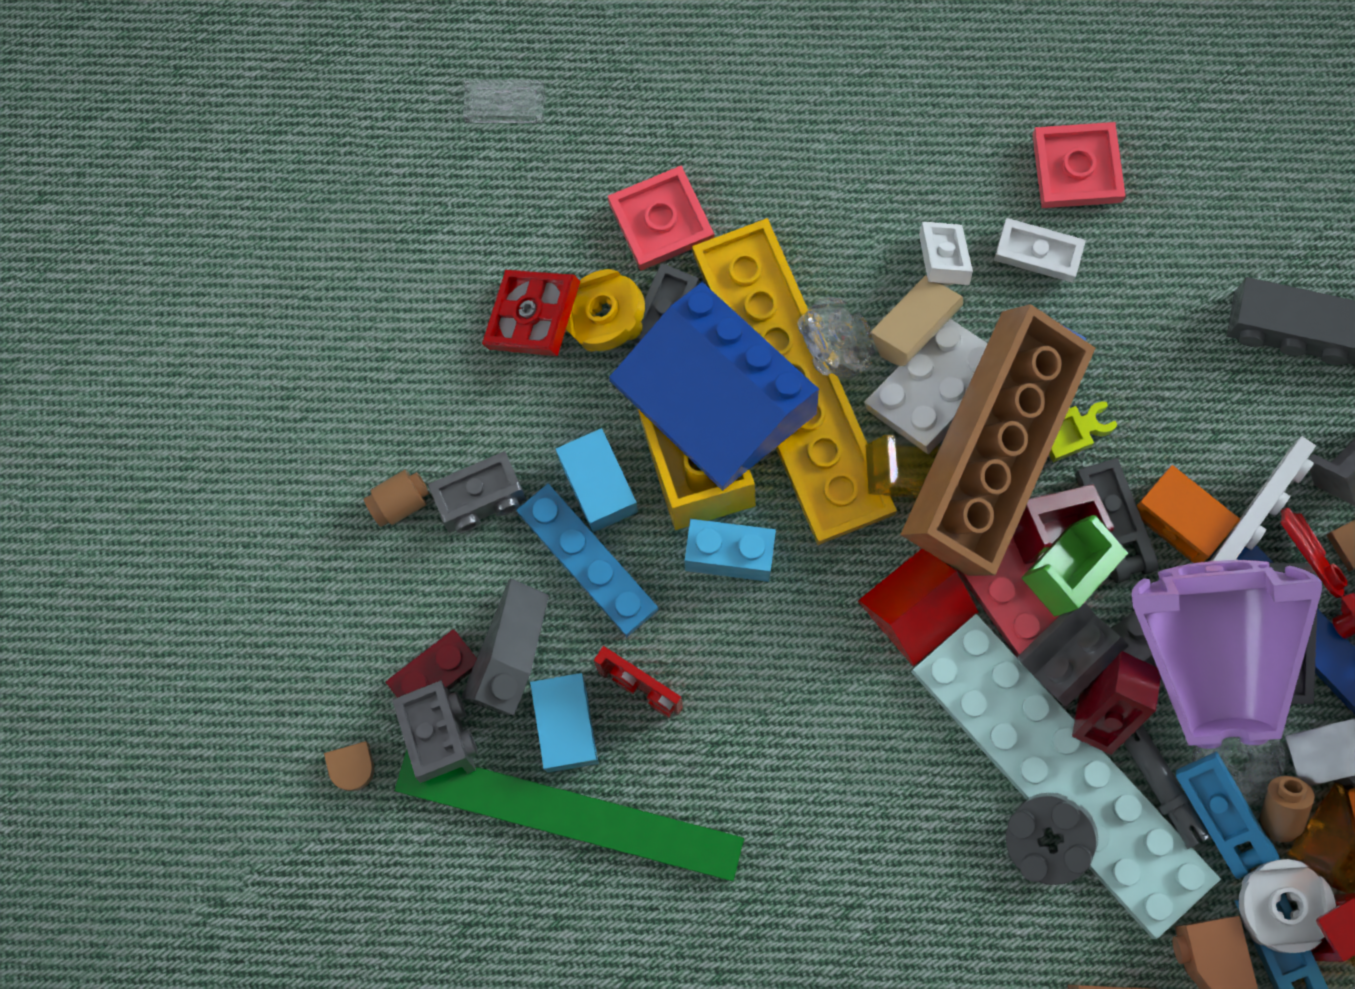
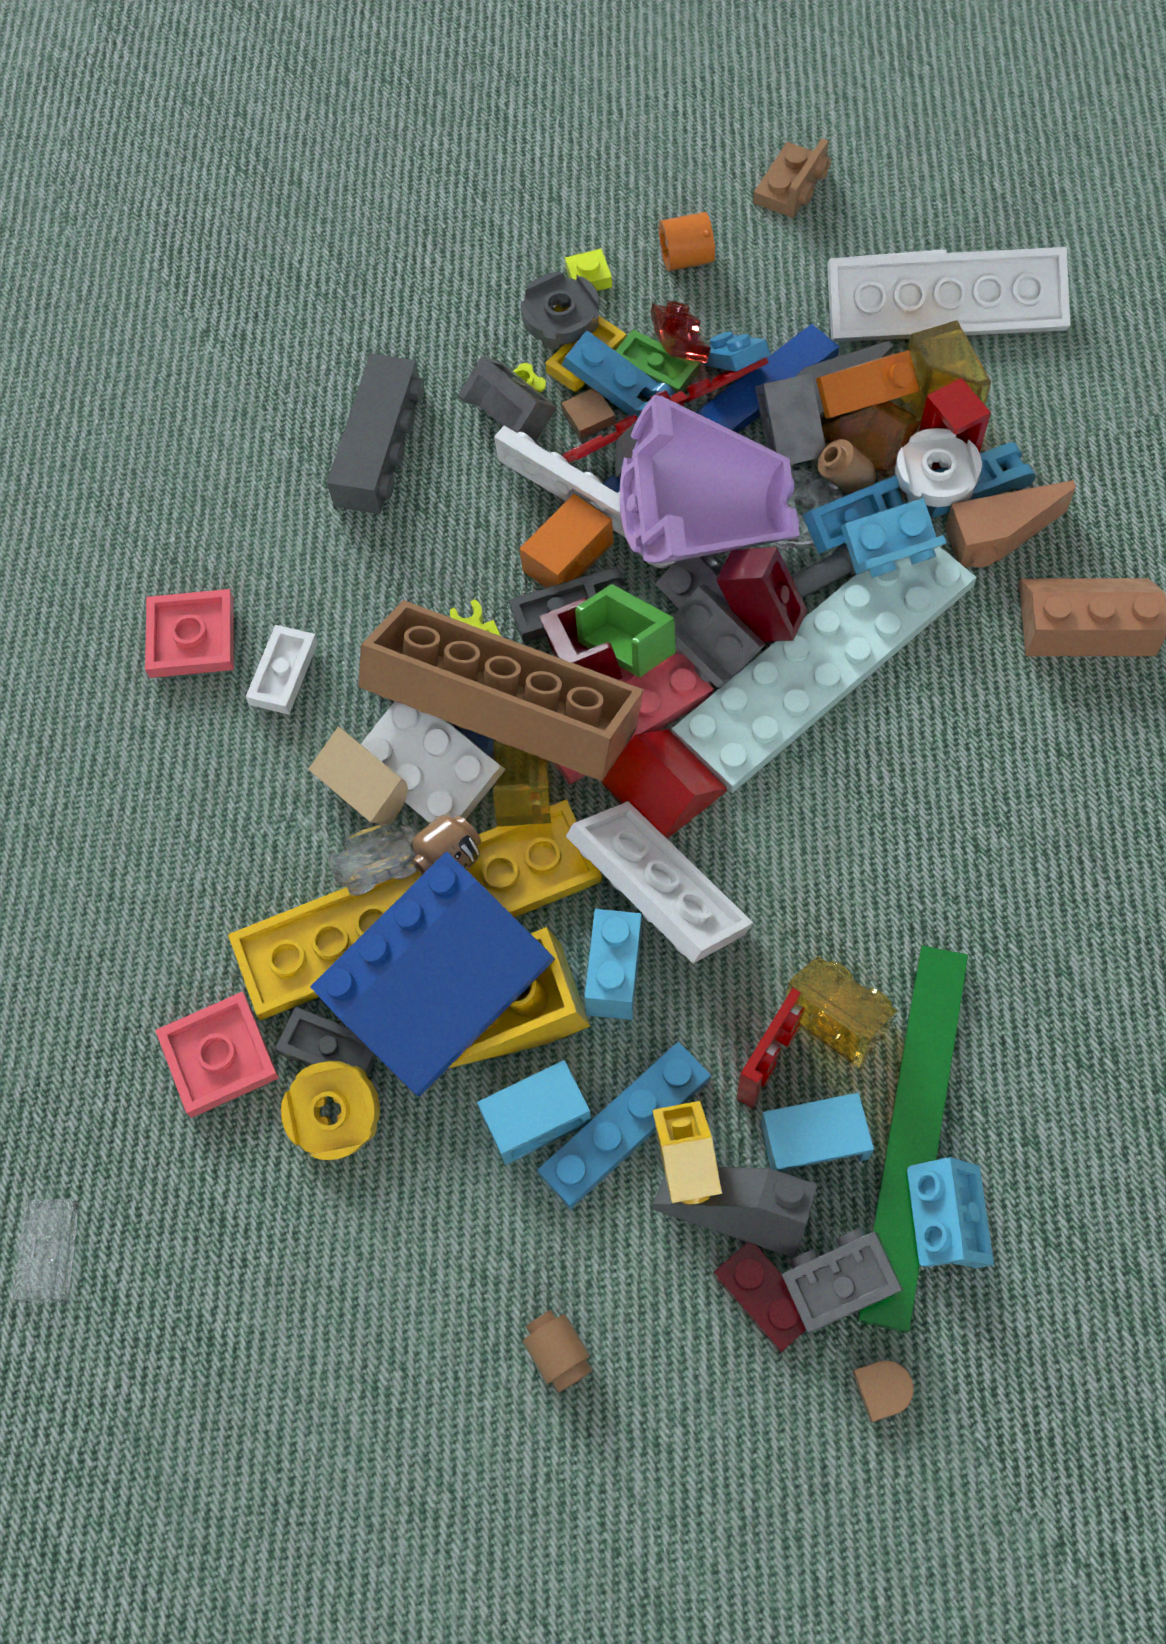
camera: 90 degrees left, 10 degrees down
flat silver bracket [428,451,526,533] -> none
red piece [482,270,581,356] -> none
white plate [919,221,973,286] -> none
dark grey plate [1006,793,1098,885] -> none
none -> medium nougat head [412,815,481,875]
none -> white plate [566,801,753,963]
none -> yellow slope [652,1101,722,1204]
none -> clear yellow slope [785,956,897,1068]
none -> medium azure bracket [840,498,947,578]
none -> medium azure bracket [907,1157,994,1268]

